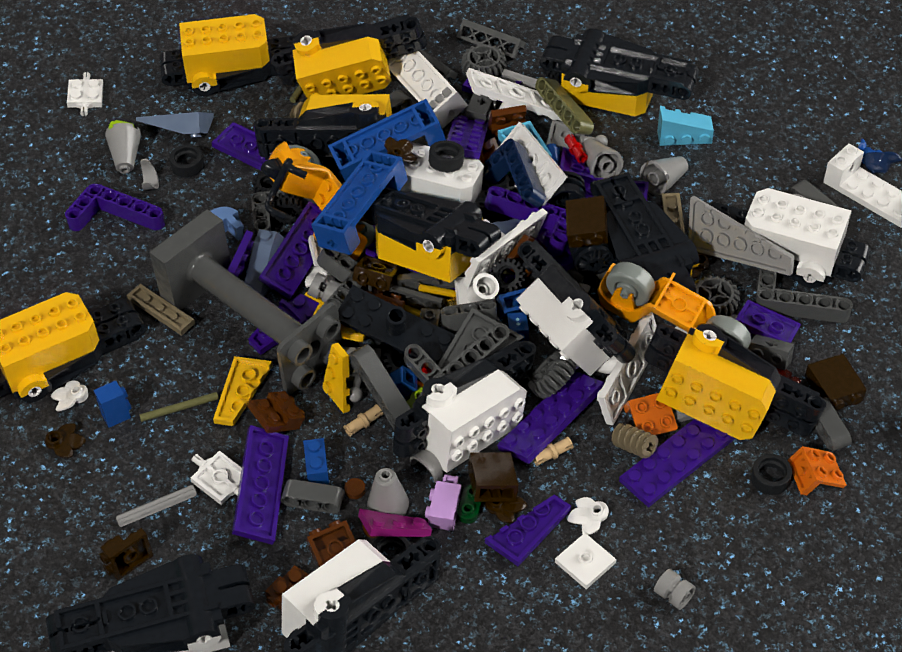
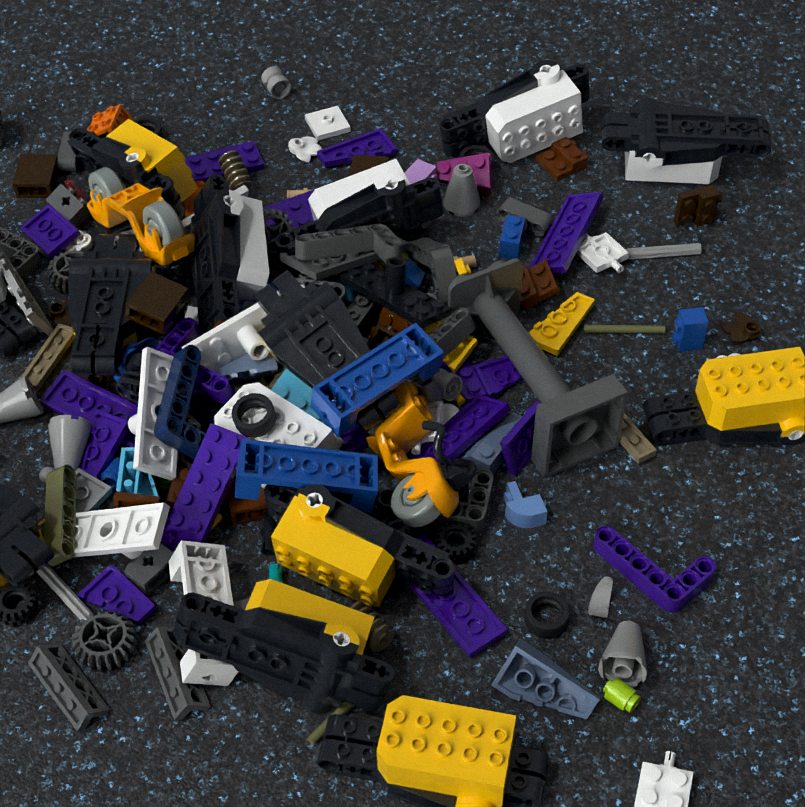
camera: 160 degrees left, 0 degrees up
reddish brown plate [306,520,355,567] -> none
reddish brown tile [344,478,366,499] -> none
dark brown plate [384,137,418,163] -> none
red pin [564,134,588,163] -> none

